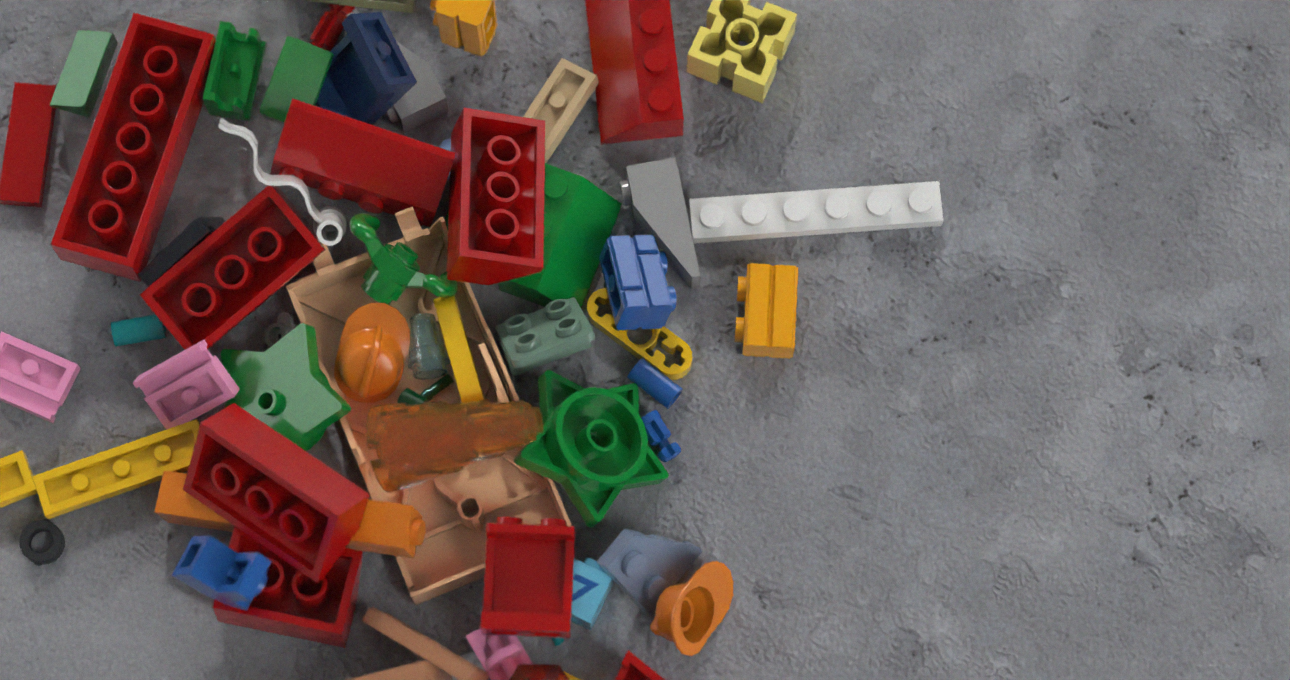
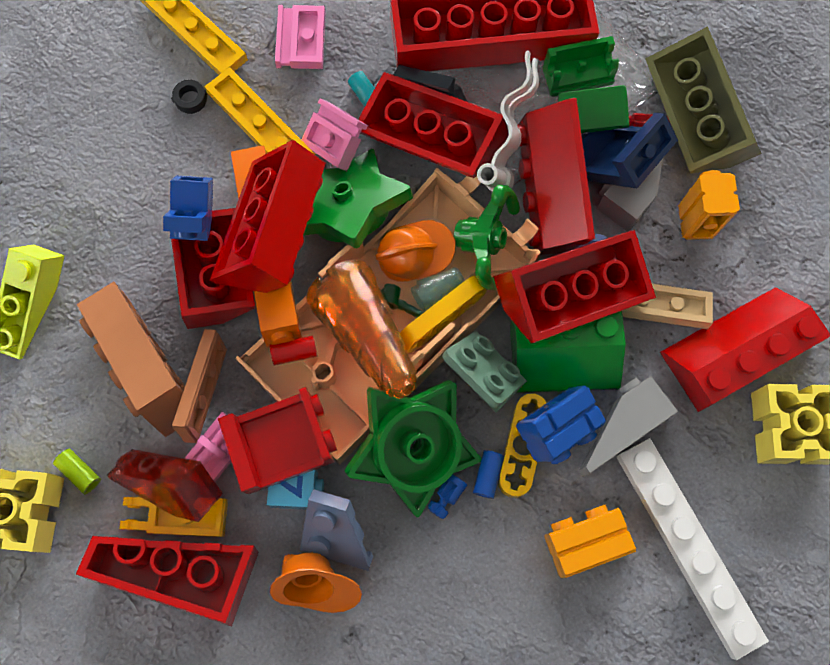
camera: 65 degrees right, 0 degrees up
none -> red piece [269,335,318,366]

